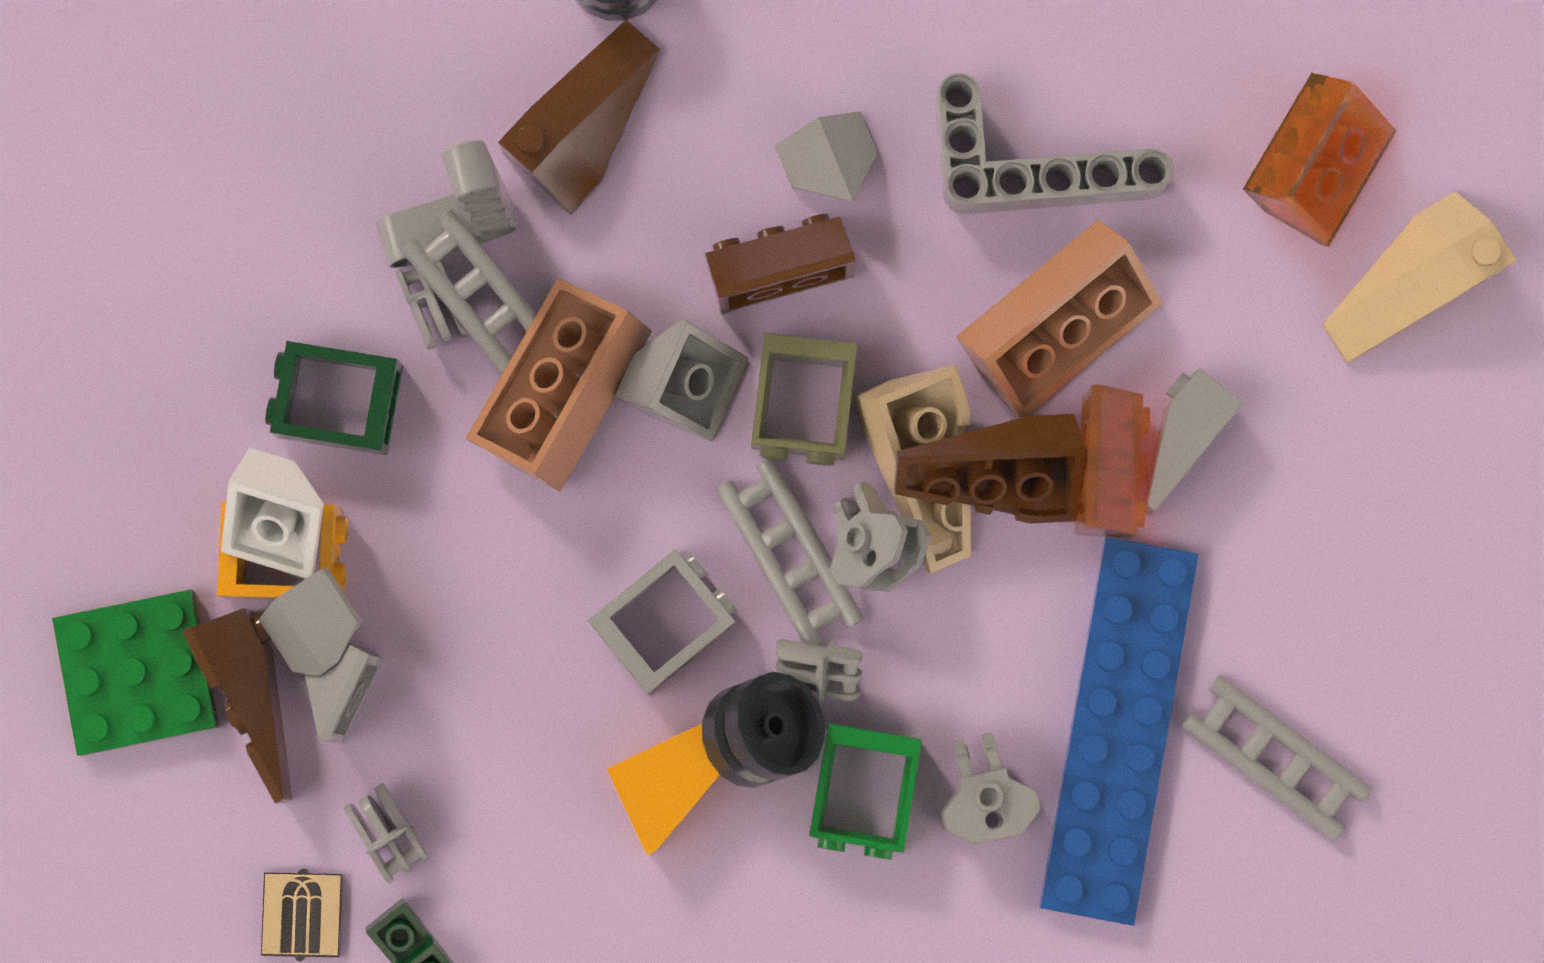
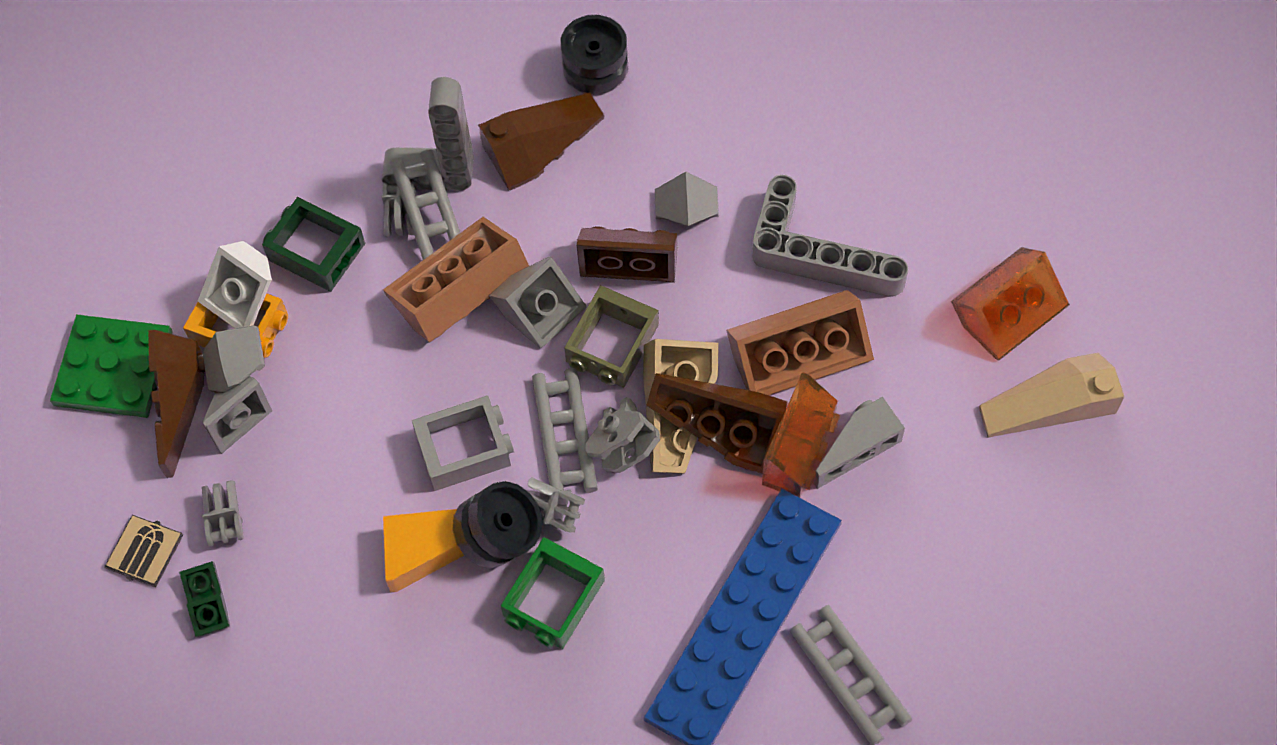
camera: 20 degrees right, 20 degrees down
light grey hinge [940,732,1041,845] -> none

